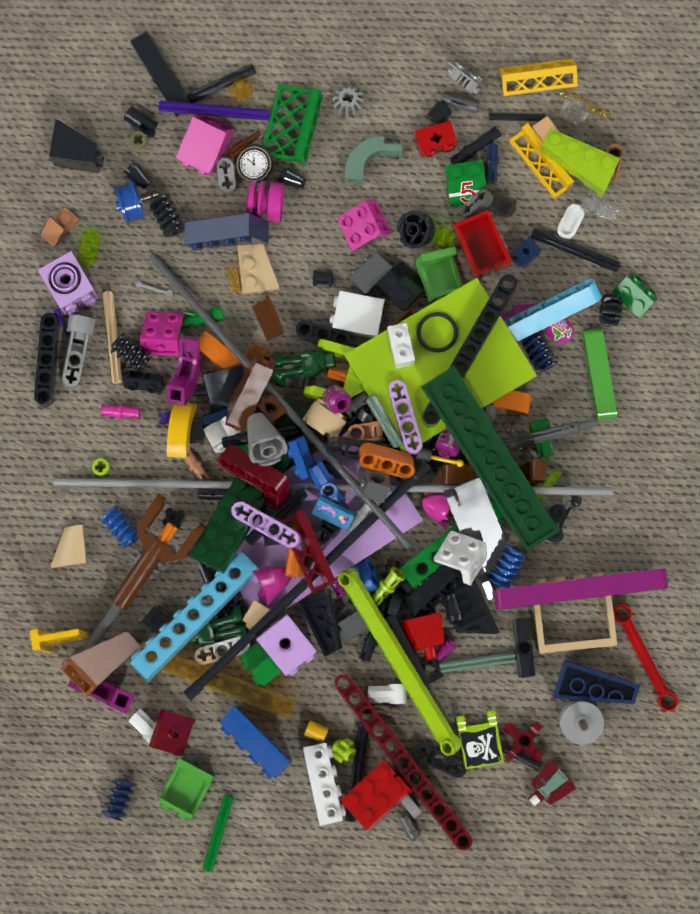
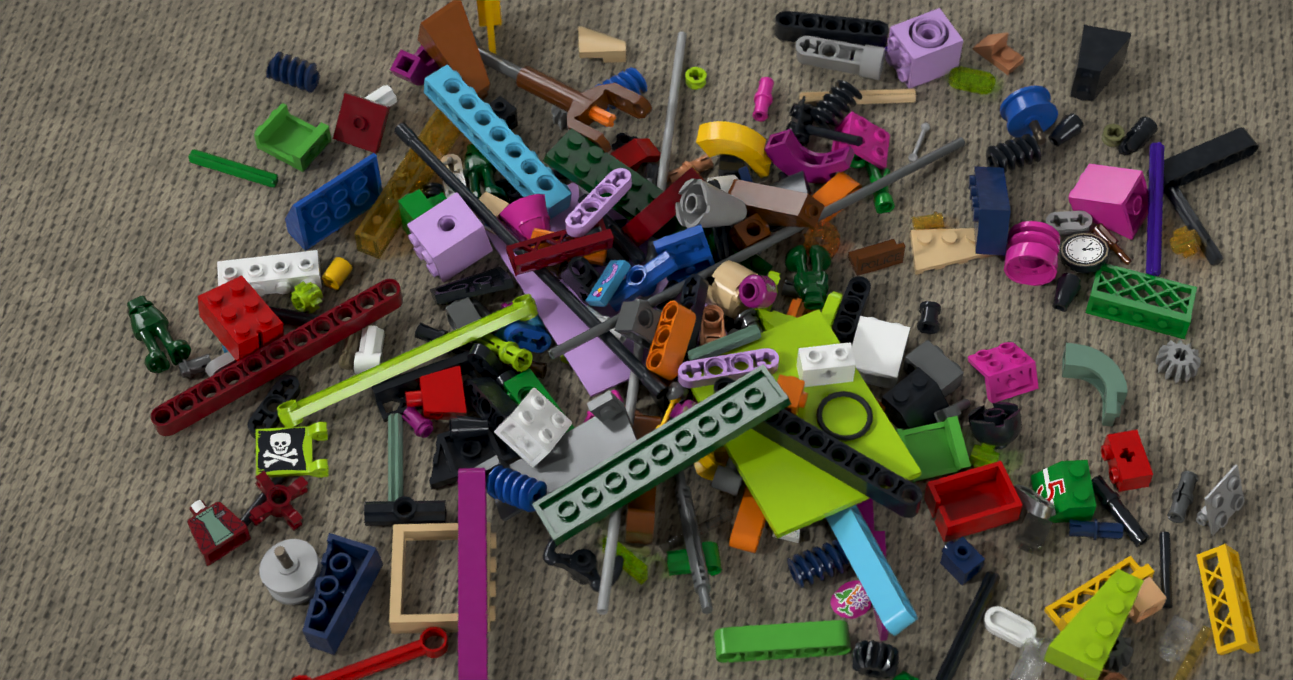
camera: 90 degrees right, 25 degrees down
black brick [426,101,452,125] -> none
none -> dark green piece [127,296,191,373]
none -> black bush [422,182,444,199]
none -> red slope [610,138,661,171]
none -> orange brick [777,374,808,416]
none -> black bar [804,125,863,146]
none -> dark grey bar [934,399,971,423]

